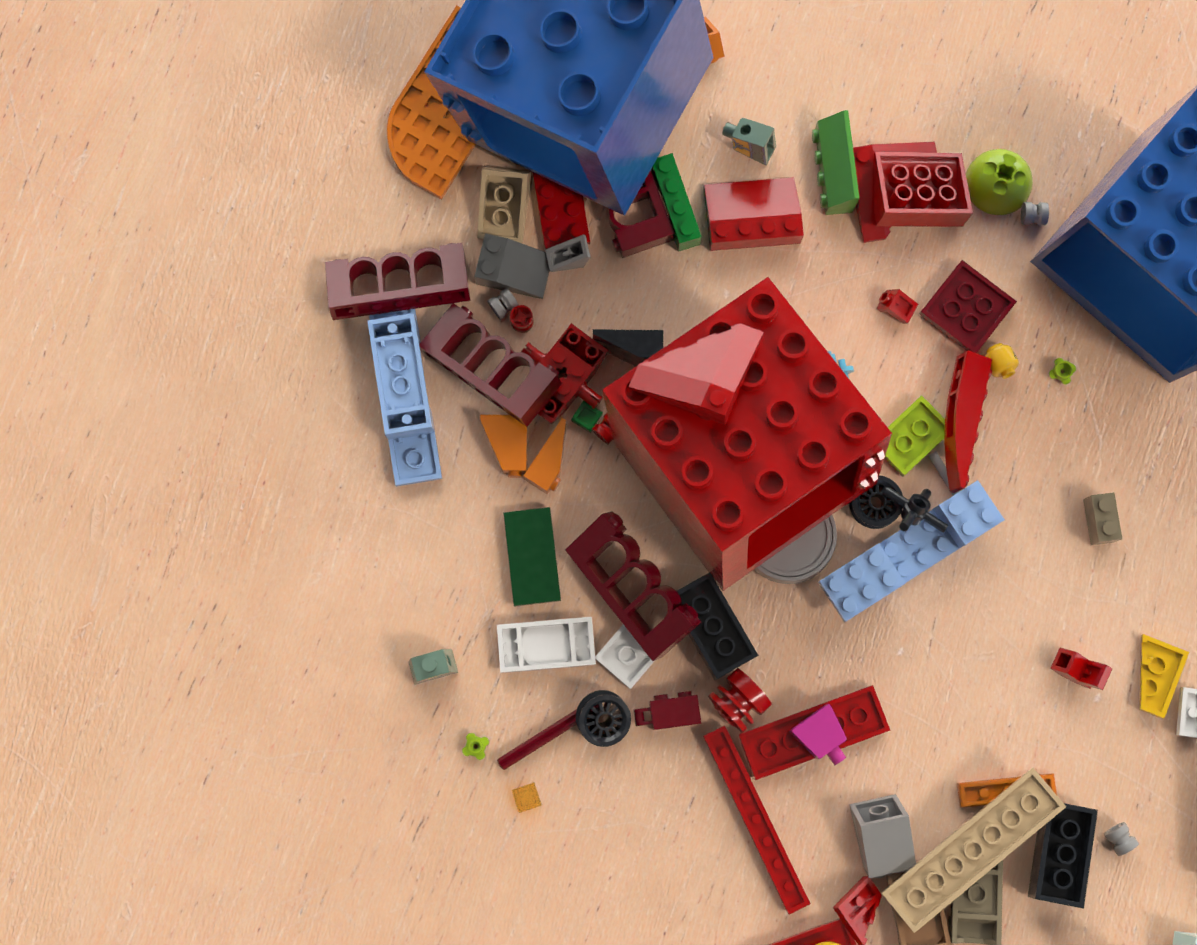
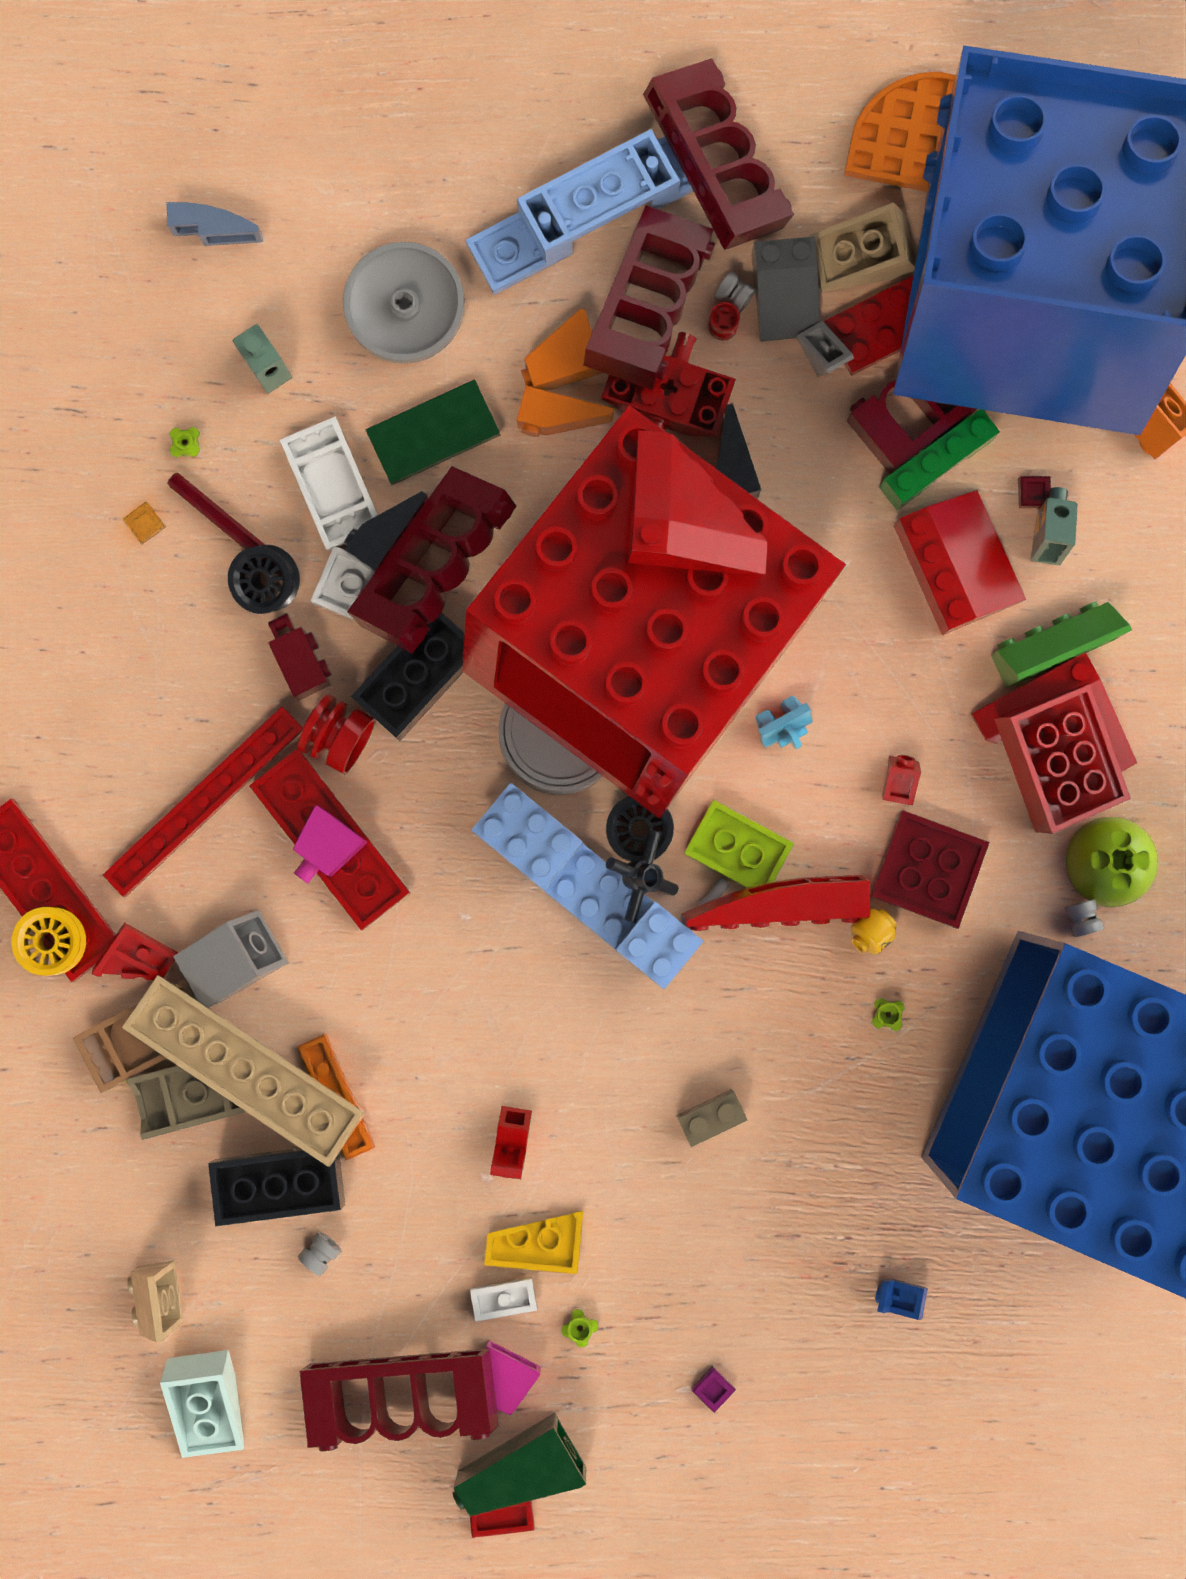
camera: 75 degrees right, 5 degrees up
none -> sand blue slope [166,202,263,246]
none -> light grey dish [343,242,465,364]
none -> black slope [344,491,428,573]
none -> dark red tile [1018,476,1051,508]

